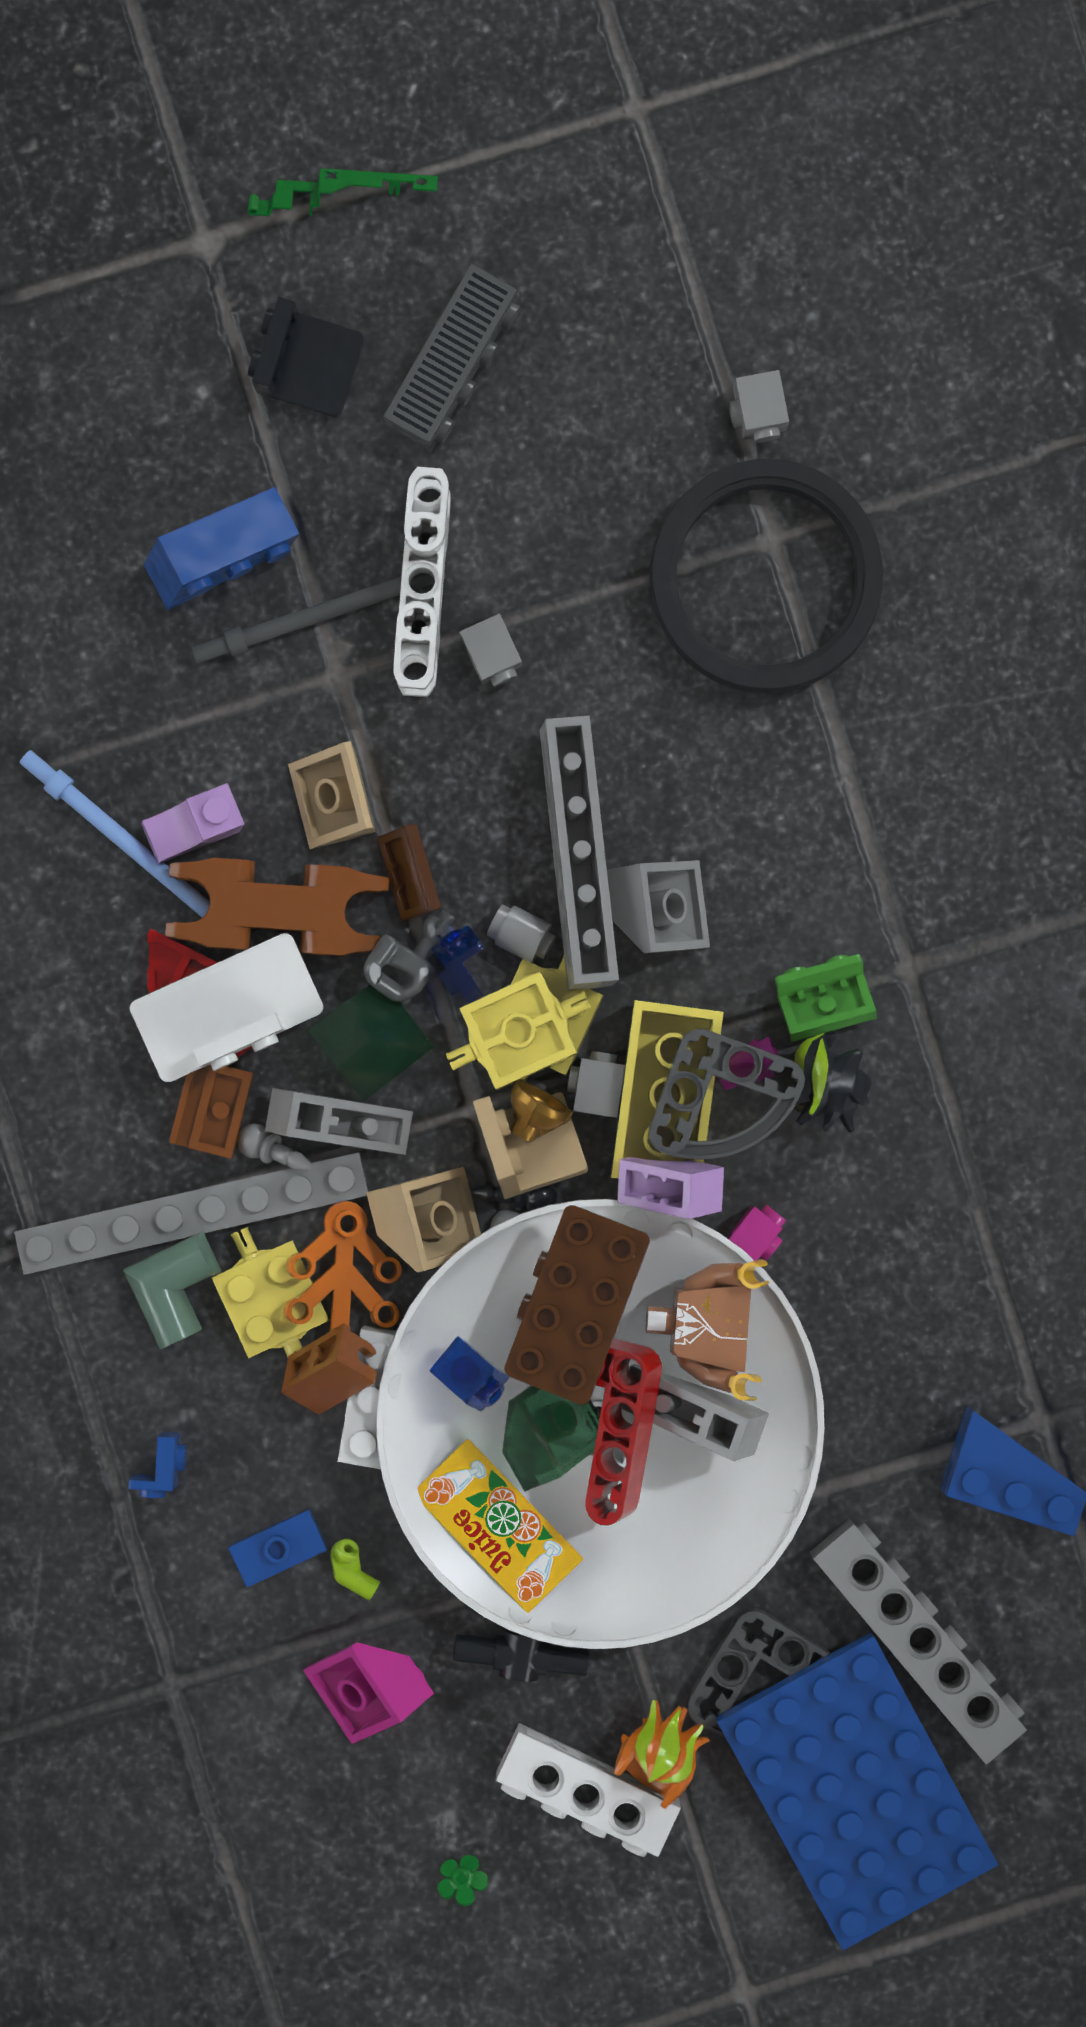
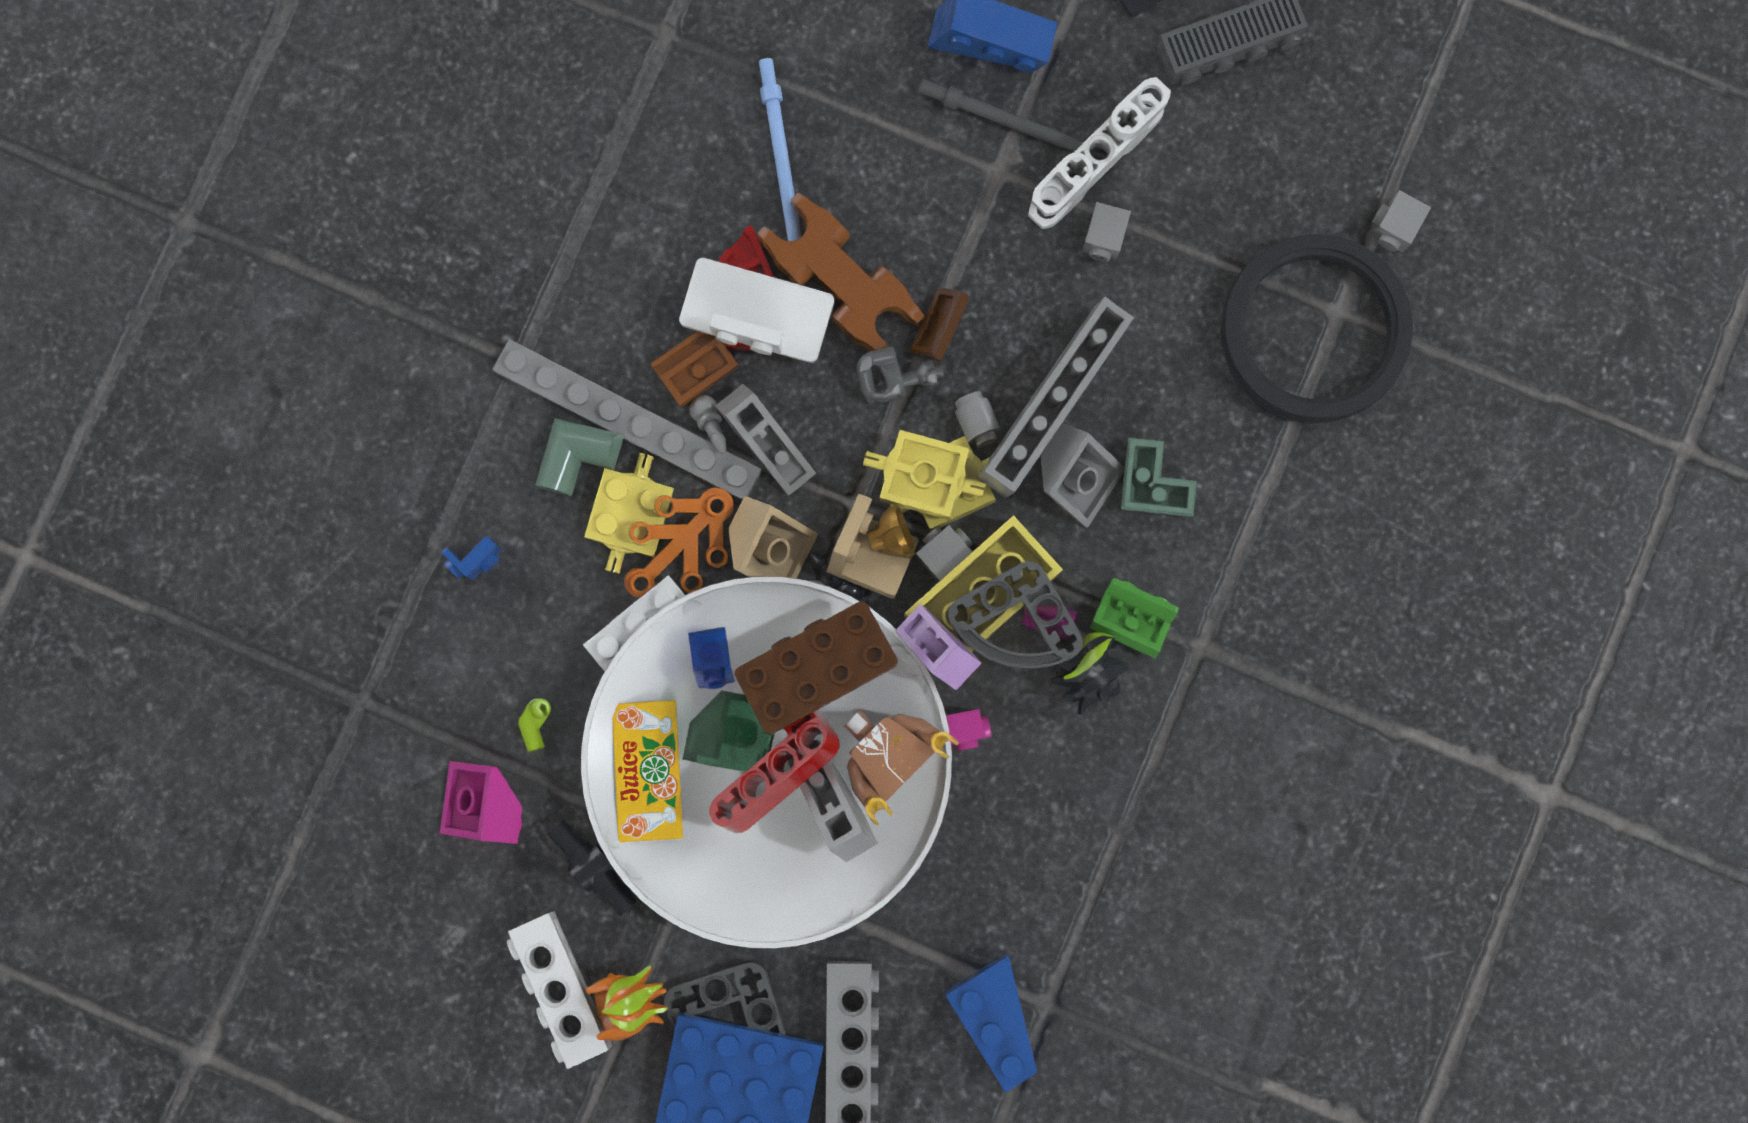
camera: 45 degrees right, 5 degrees down
lavender arch [141,783,244,864] -> none
blue plate [228,1508,328,1587] -> none
dark orange hinge [281,1323,377,1415] -> none
tan slope [288,741,376,849] -> none
clear green slope [308,985,434,1101] -> none
clear blue bracket [431,926,484,1004] -> none
green plant [438,1855,489,1907] -> none
none -> sand green brick [1120,438,1197,518]

